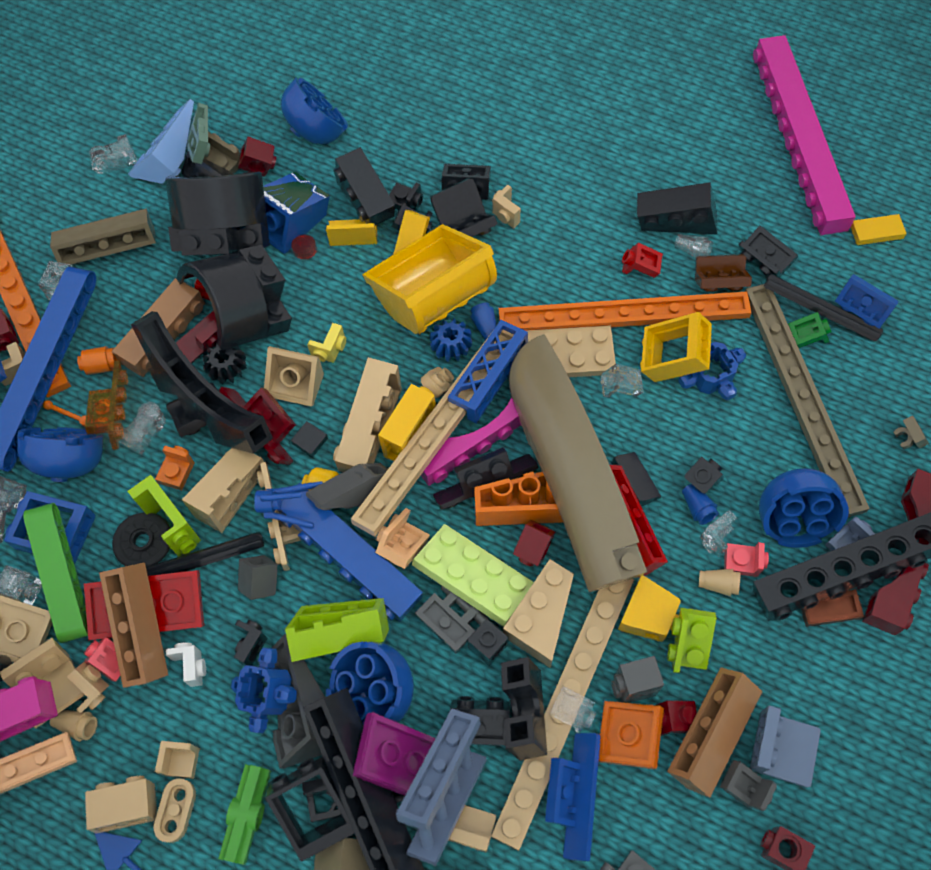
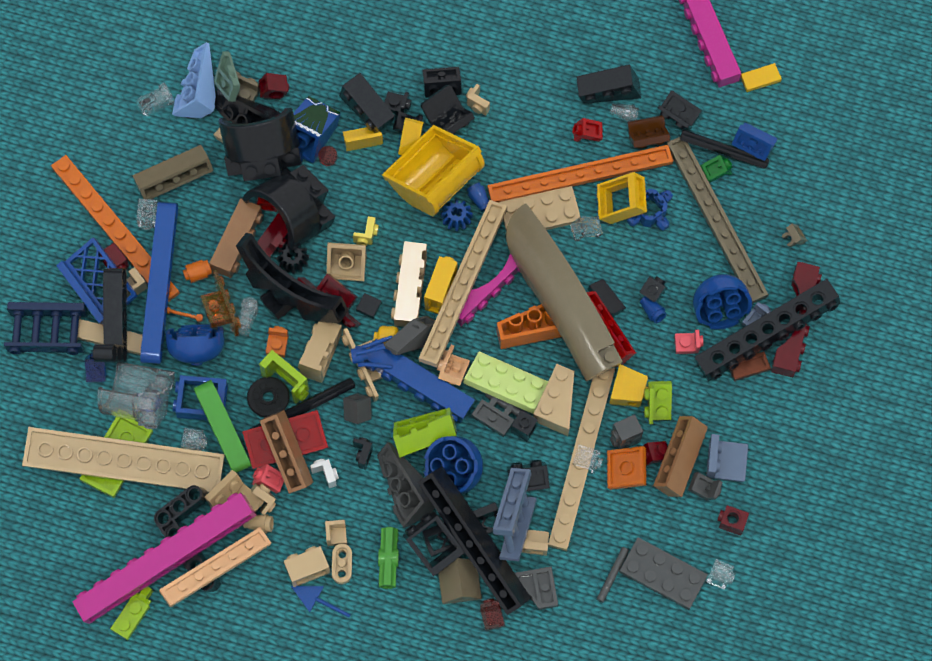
camera: 15 degrees left, 5 degrees up
blue piece [231,647,297,733] -> none
blue cylinder [281,77,348,145] -> none
magenta tile [353,712,436,796] -> none
tan plate [421,367,454,398] -> none
black bracket [433,447,539,510] -> none
blue fence [448,320,528,424] -> none
black arch [501,657,547,760] -> none
dark red brick [513,520,556,566] -> none
blue bracket [545,733,601,862] -> none
tan cone [699,569,741,597] -> none
clear bracket [700,510,737,557] -> none

